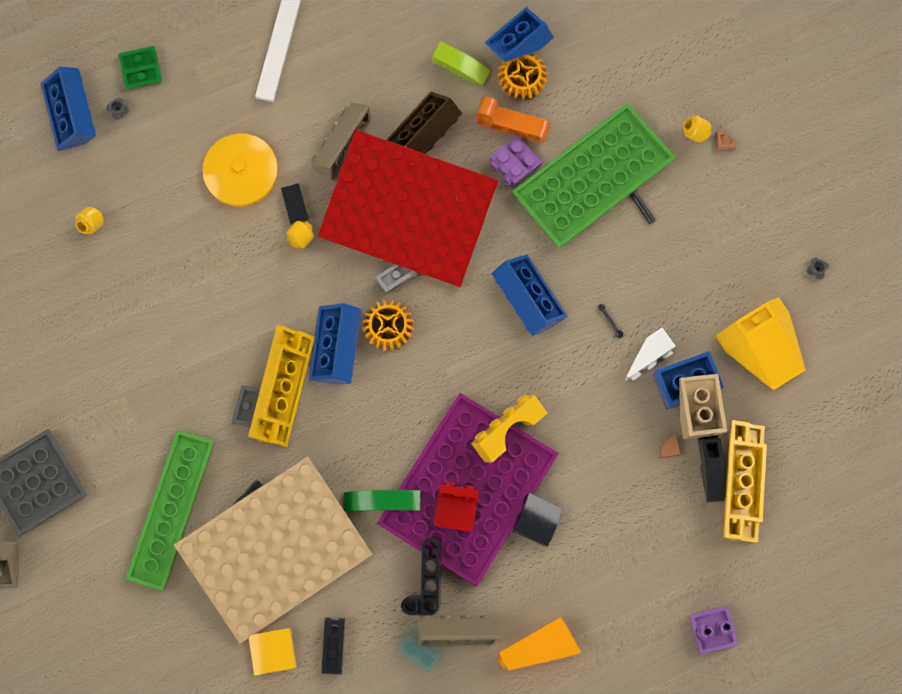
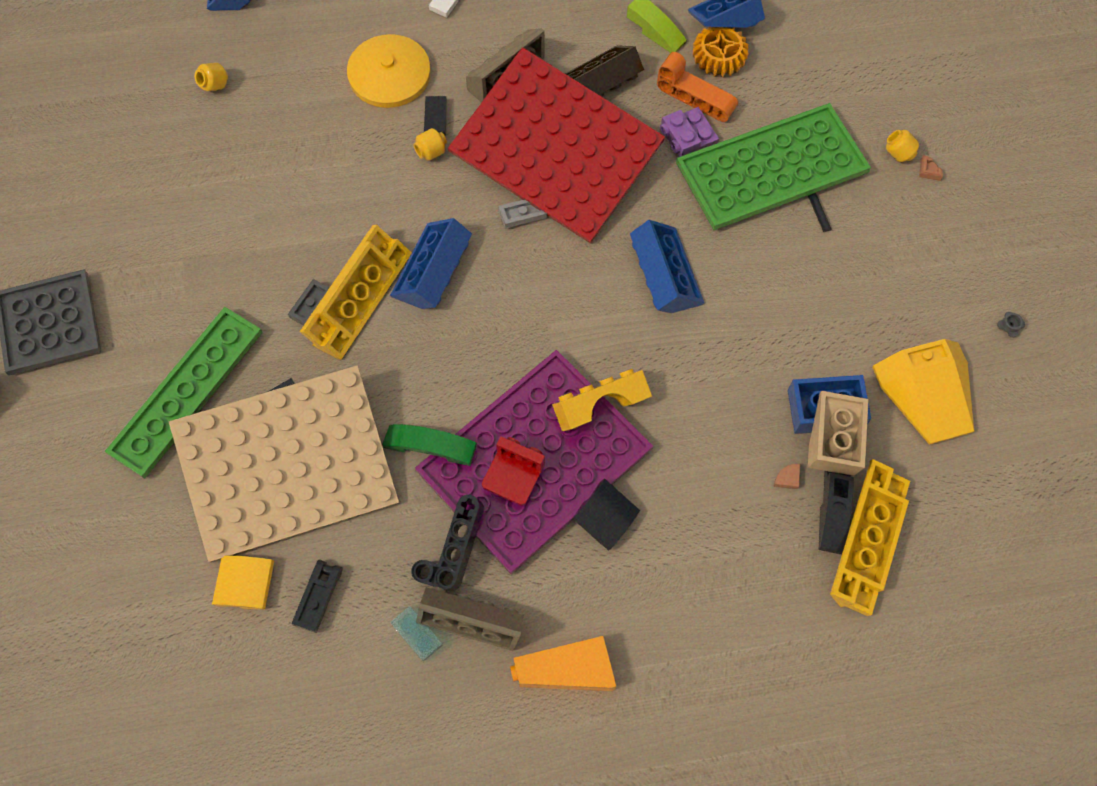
camera: 15 degrees right, 10 degrees down
light orange gear [363,300,414,351] -> none
black hinge [598,304,623,338] -> none
white slope [625,328,675,381] -> none
medium lavender plate [689,606,739,655] -> none

